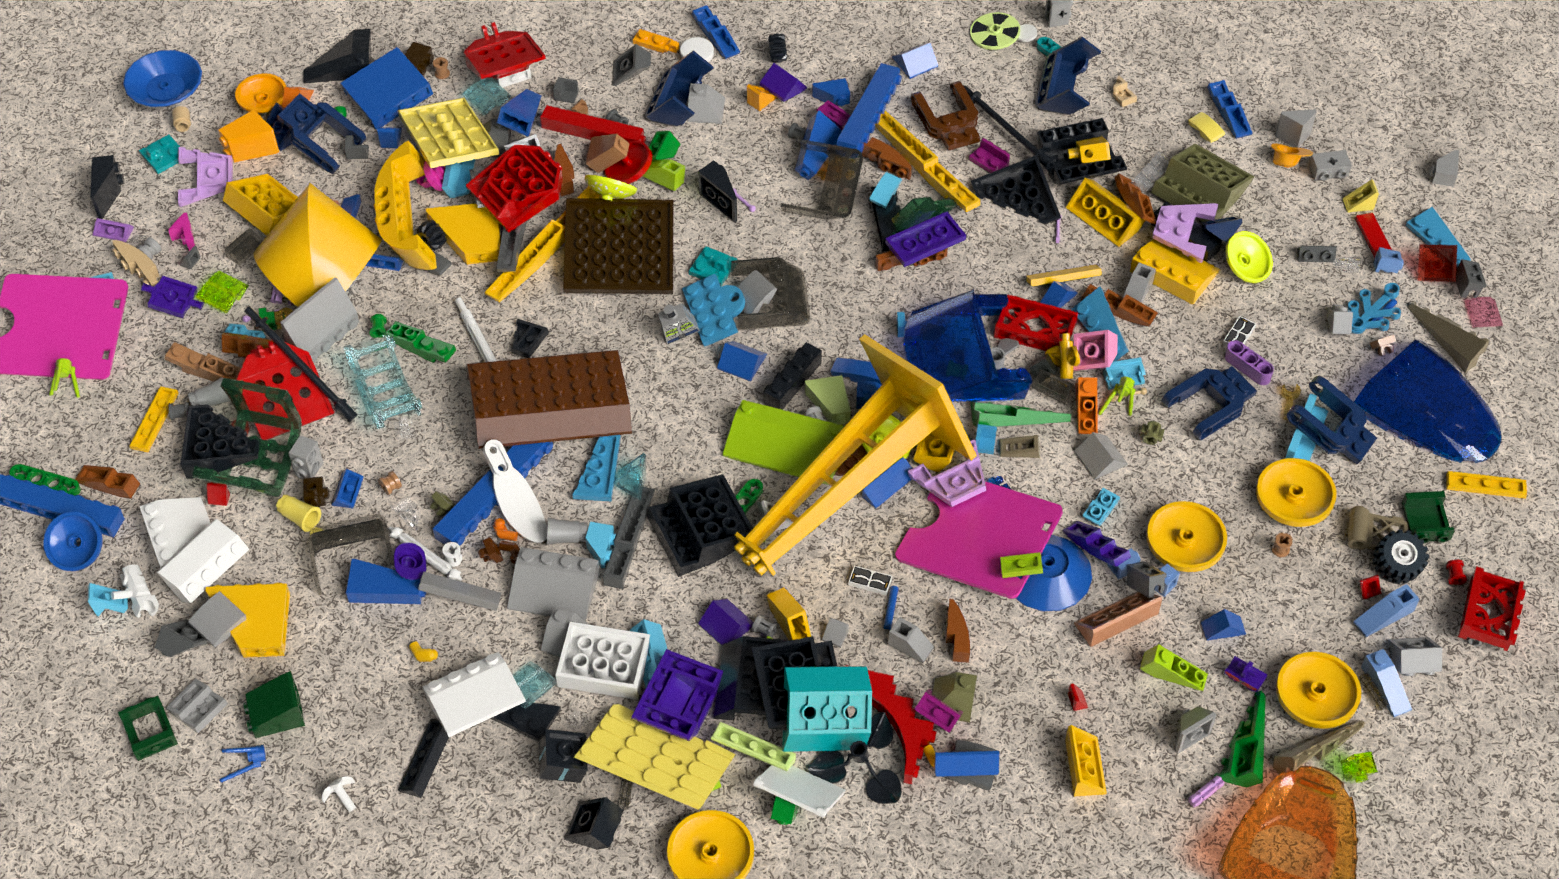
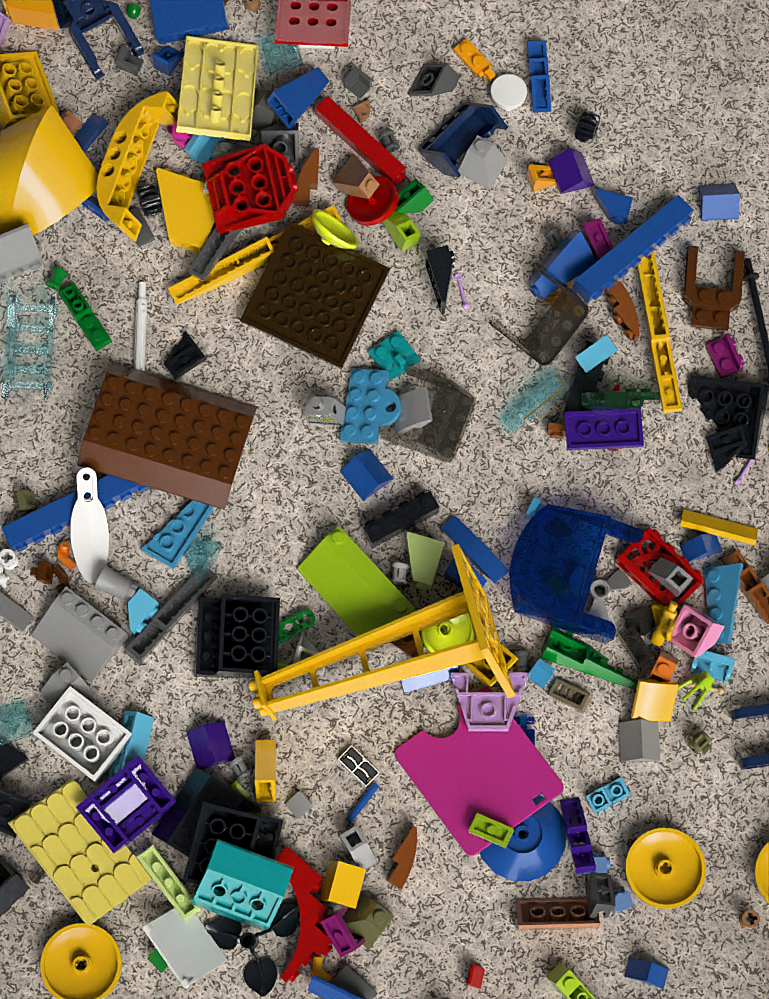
camera: 25 degrees right, 20 degrees up
none -> yellow slope [319,861,366,909]
none -> clear light blue slope [498,373,571,436]
none -> yellow slope [631,679,679,721]
none -> light grey slope [648,557,693,597]
none -> black wing [706,425,749,472]

